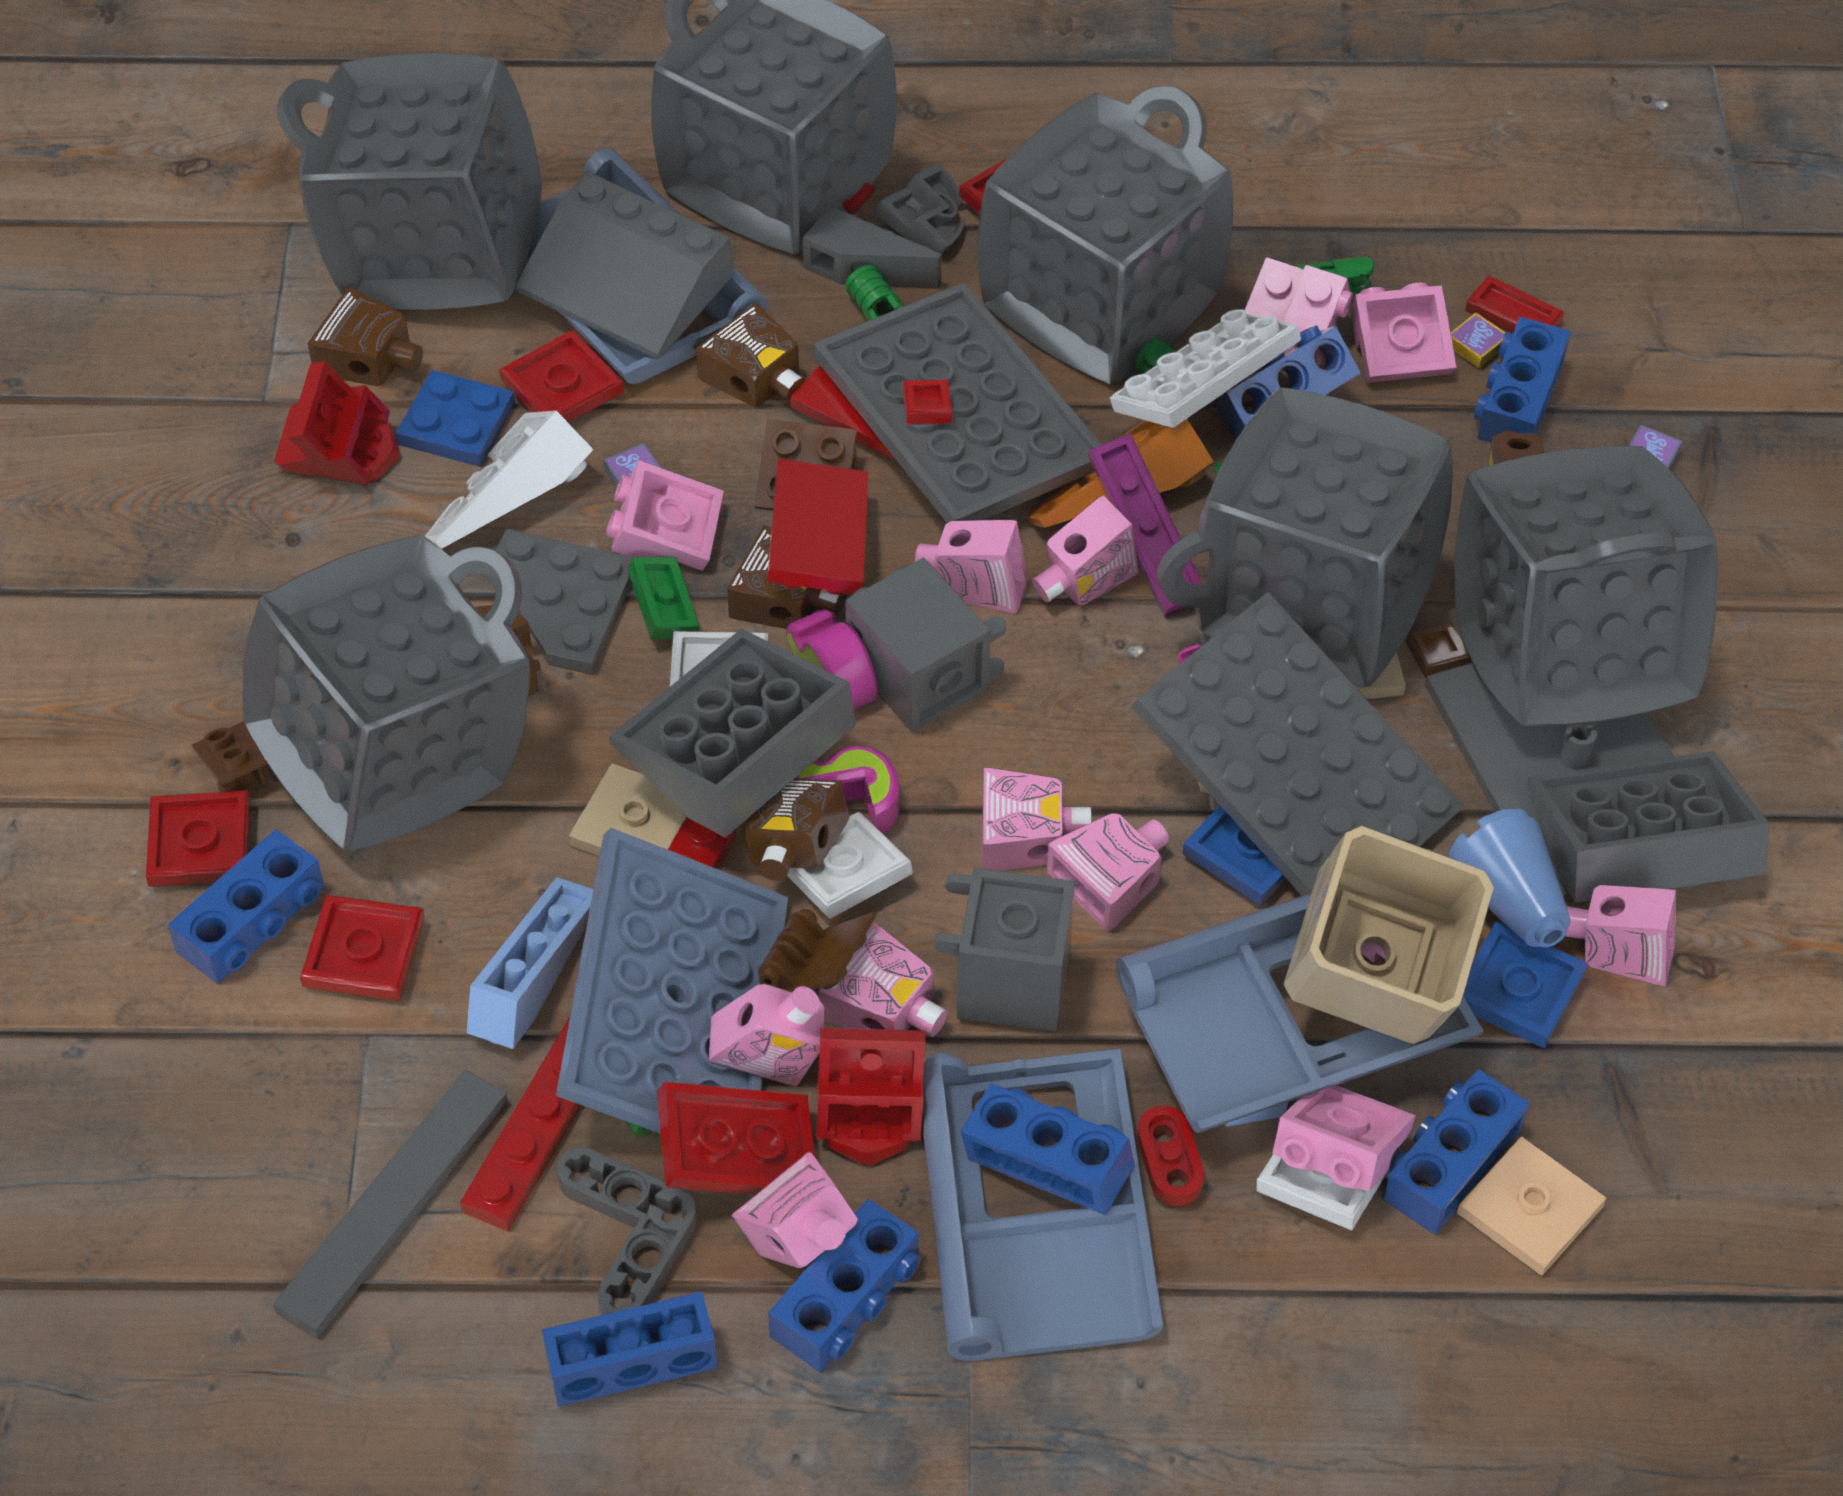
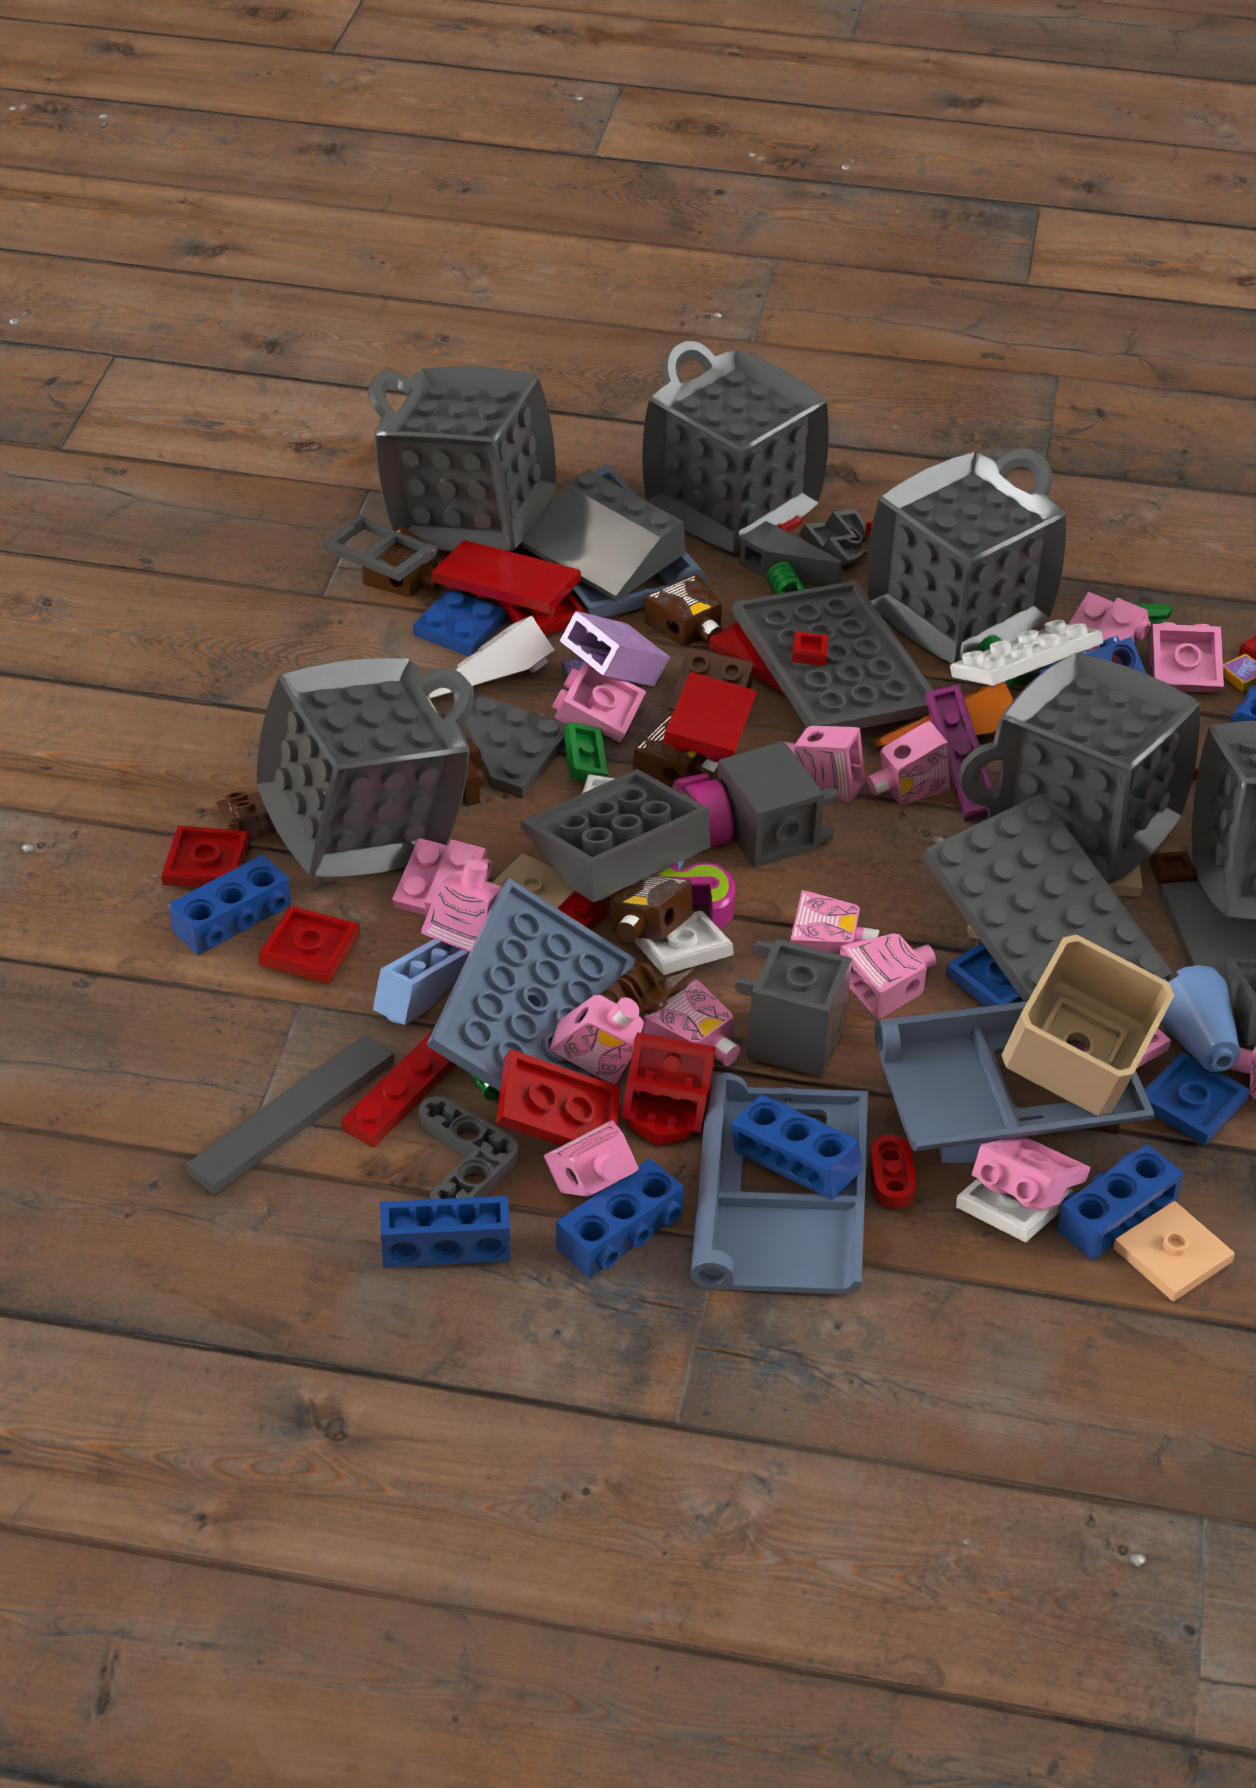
camera: 10 degrees right, 10 degrees down
red piece [274,361,400,485] -> none
none -> dark grey window [323,515,437,581]
none -> bright pink plate [392,838,492,916]
none -> bright pink torso [421,860,500,952]
none -> red tile [431,540,581,614]
none -> lavender brick [560,611,670,687]

